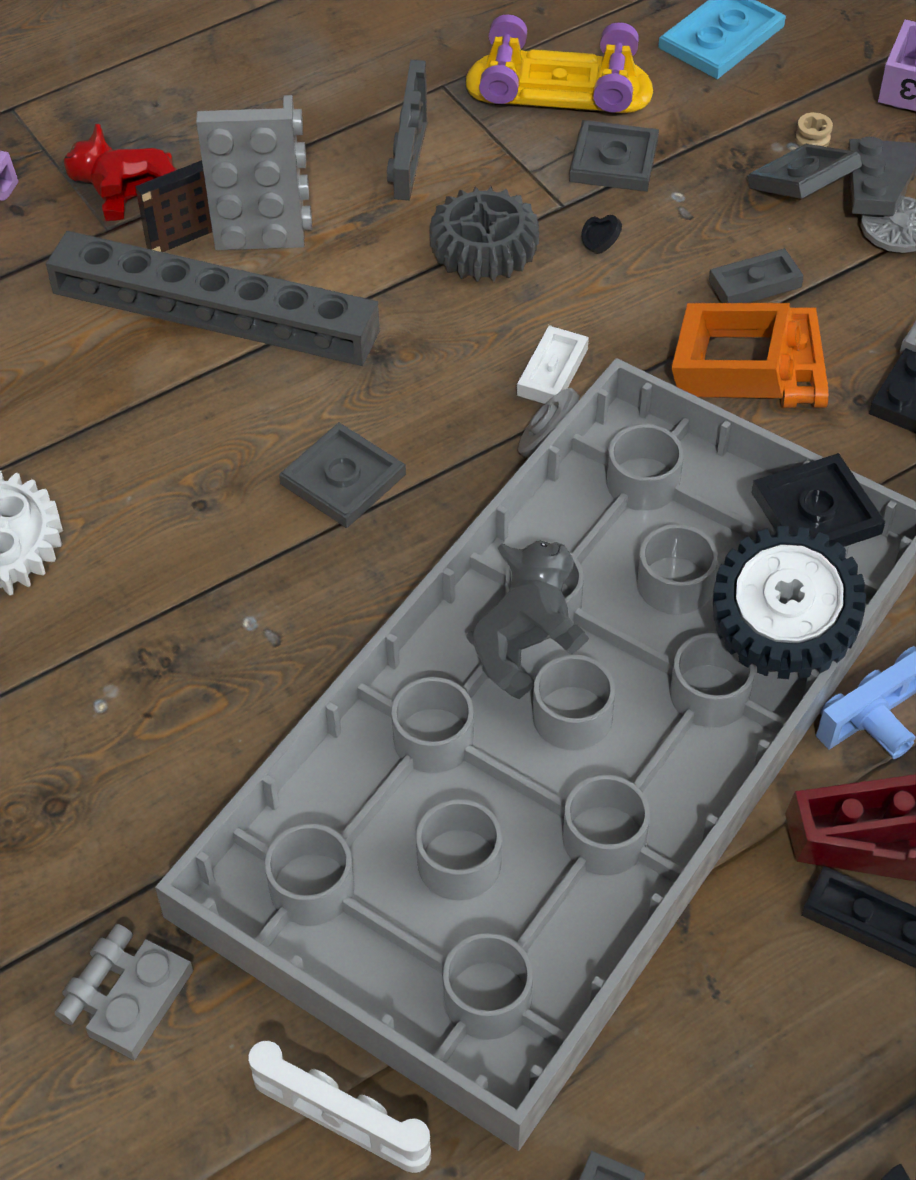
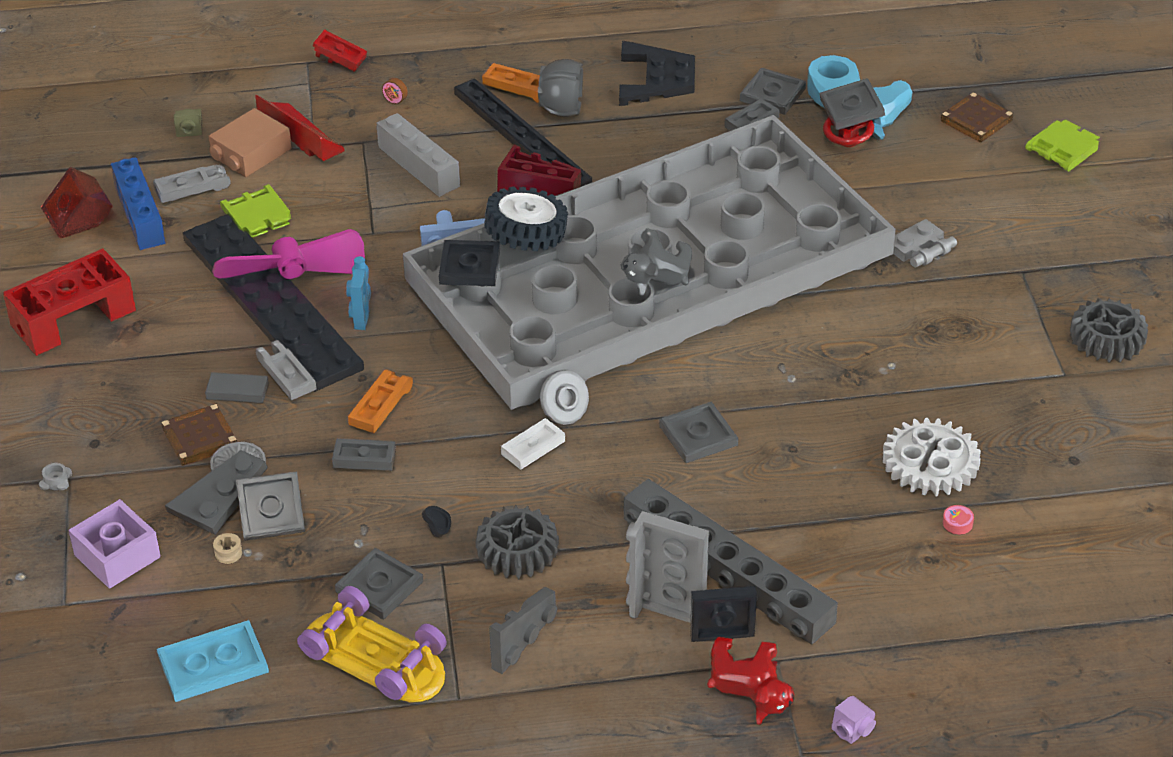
camera: 155 degrees left, 10 degrees down
white plate [249,1041,431,1173] -> none
orange window [672,303,801,398] -> none

